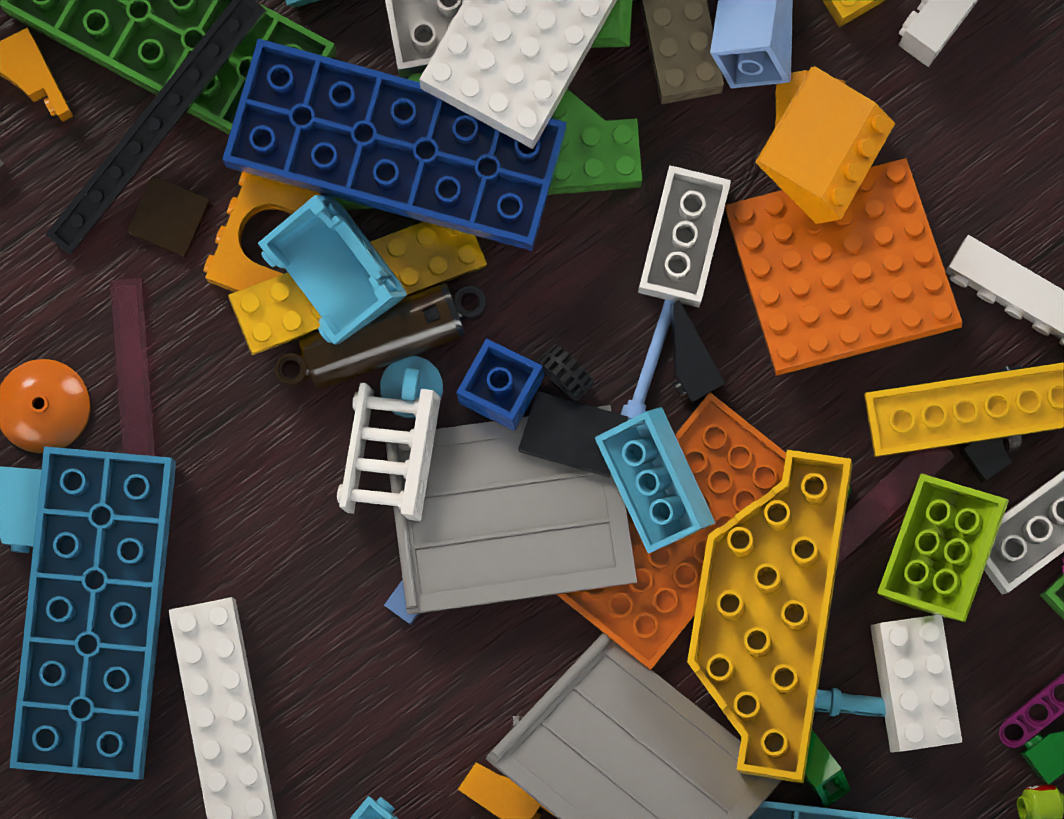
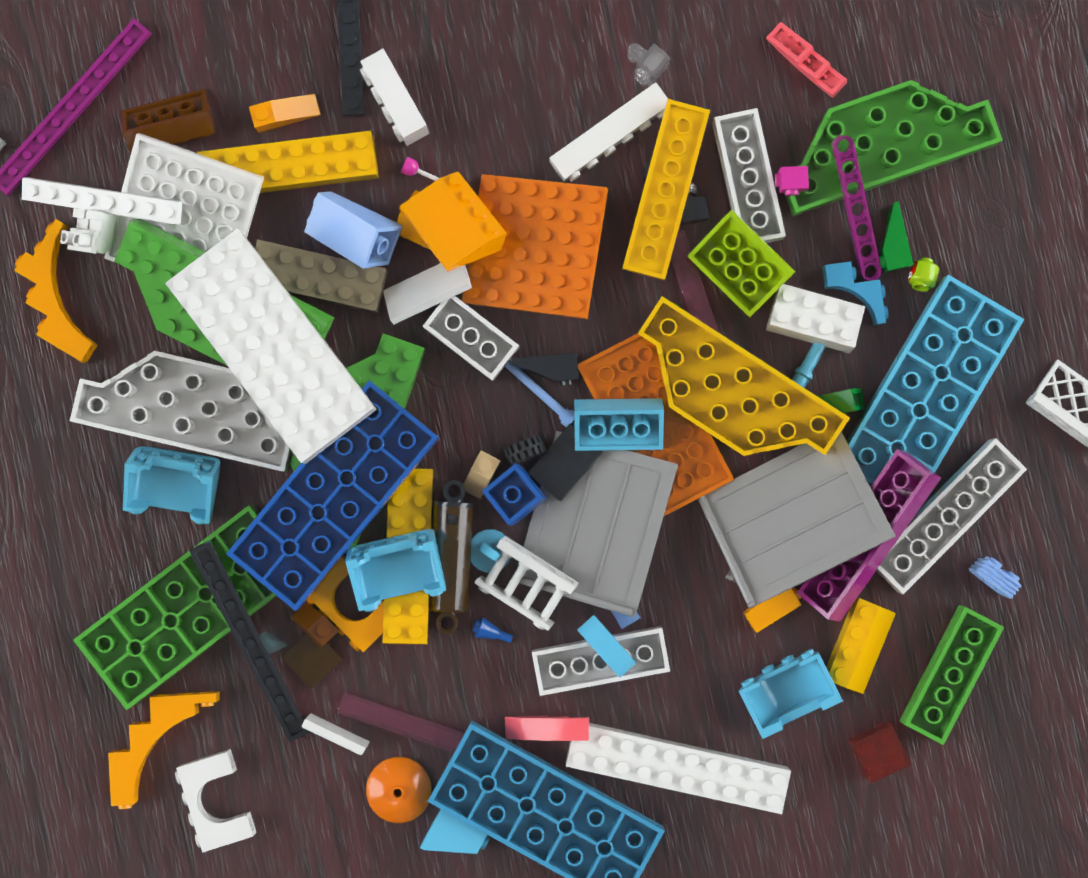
camera: 70 degrees left, 5 degrees up
none -> clear light blue slope [260,631,287,654]
none -> reddish brown slope [290,602,339,649]
none -> white tile [302,714,370,755]
none -> white tile [383,263,472,325]
none -> dark pink hinge [401,157,439,181]
none -> tan slope [464,451,501,499]
none -> blue cone [472,617,513,643]
none -> coral slope [505,716,590,741]
none -> white brick [532,626,670,696]
none -> medium azure beam [577,615,636,678]
none -> dark azure arch [822,262,888,326]

